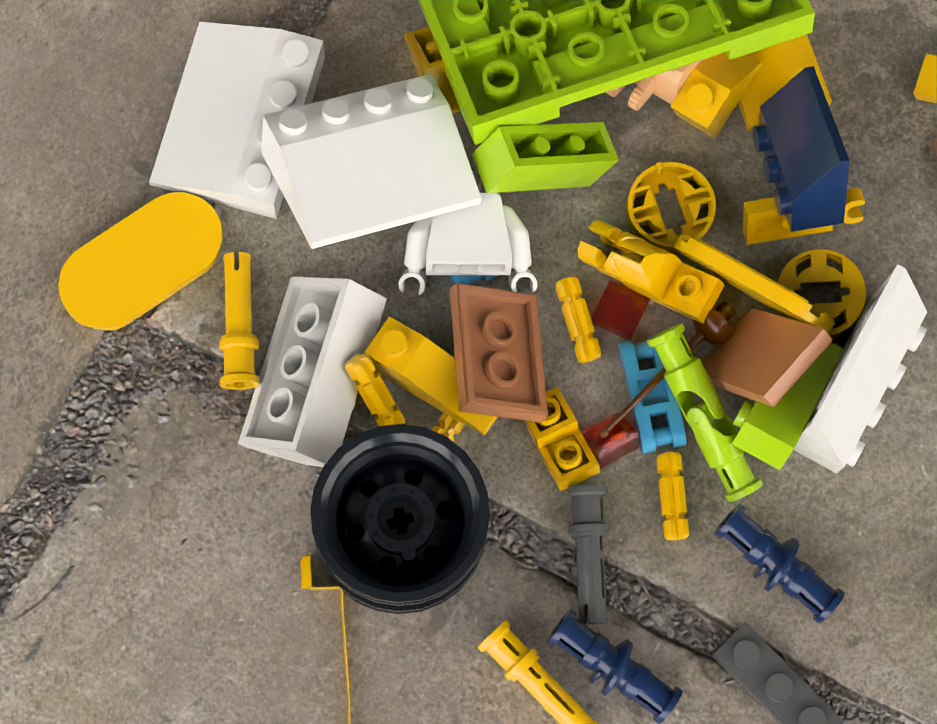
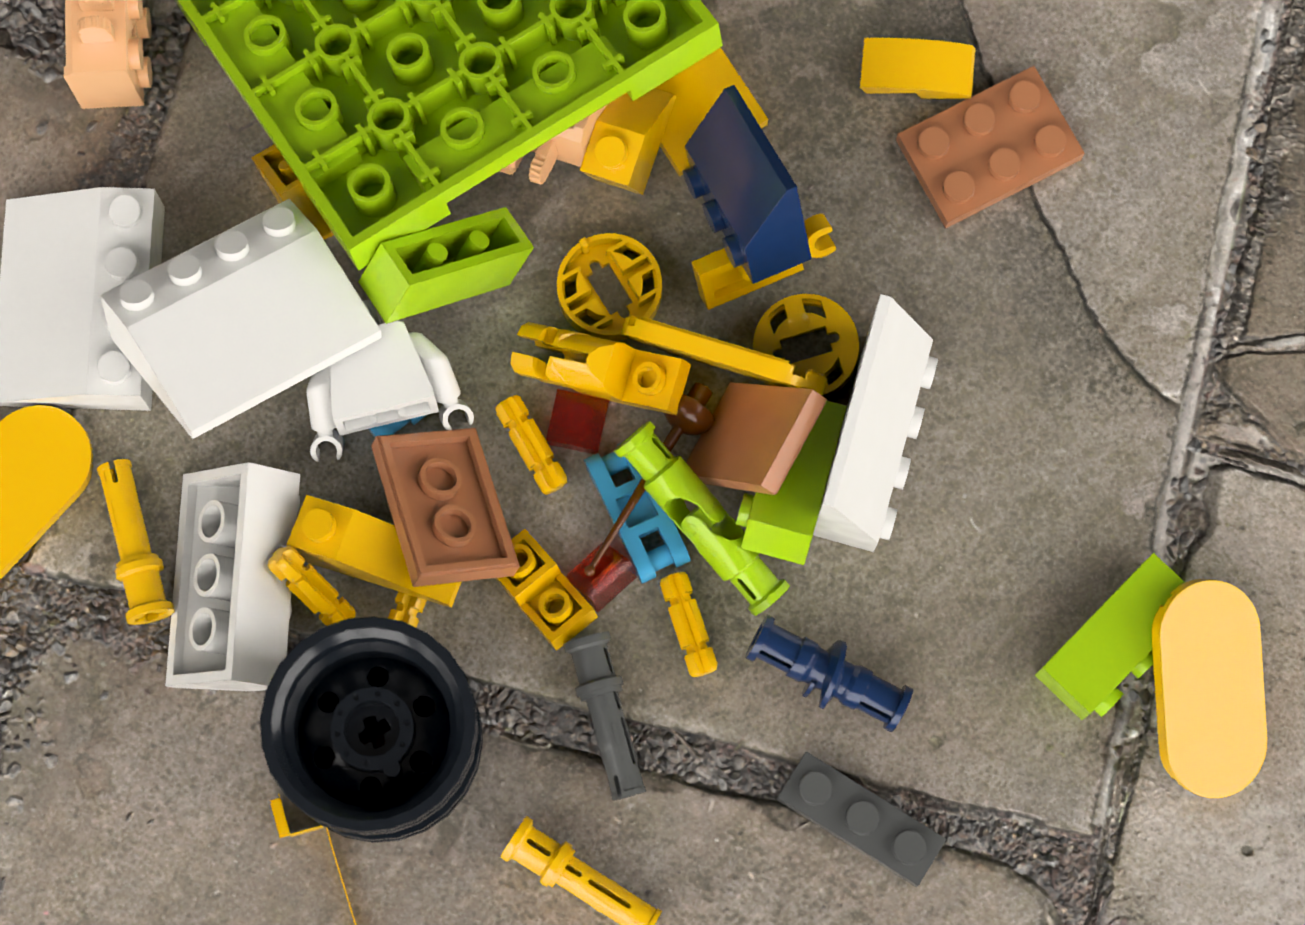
camera: 10 degrees left, 0 degrees up
dark blue piece [547,609,683,724] -> none

